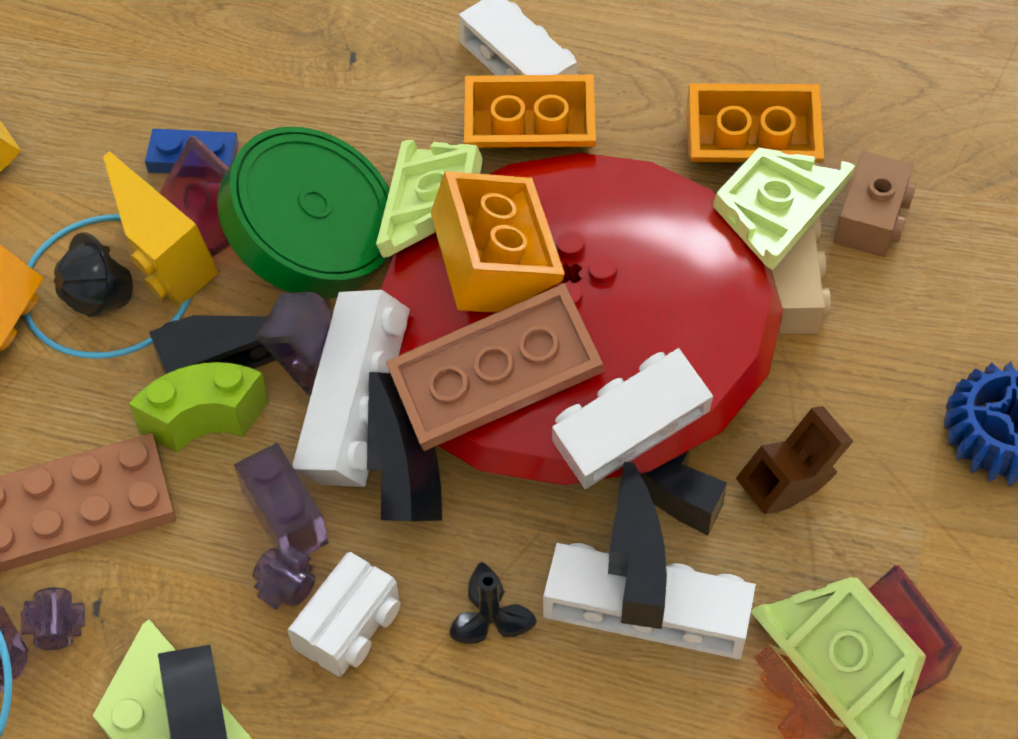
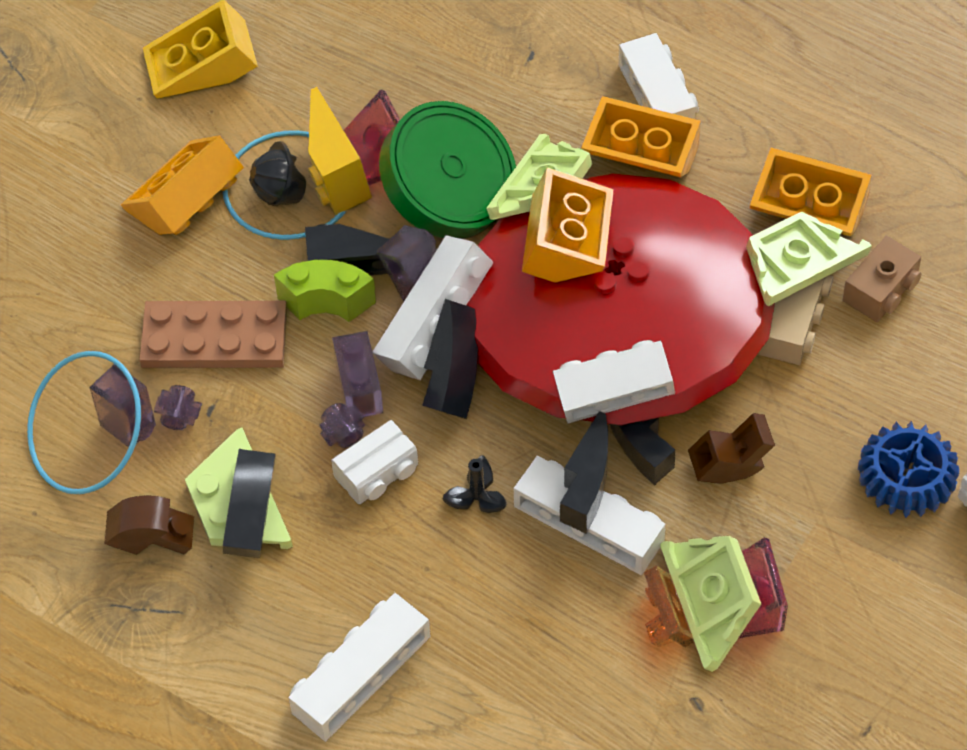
camera: 20 degrees right, 0 degrees up
blue plate [145,129,239,176] -> none
nougat plate [386,283,605,451] -> none

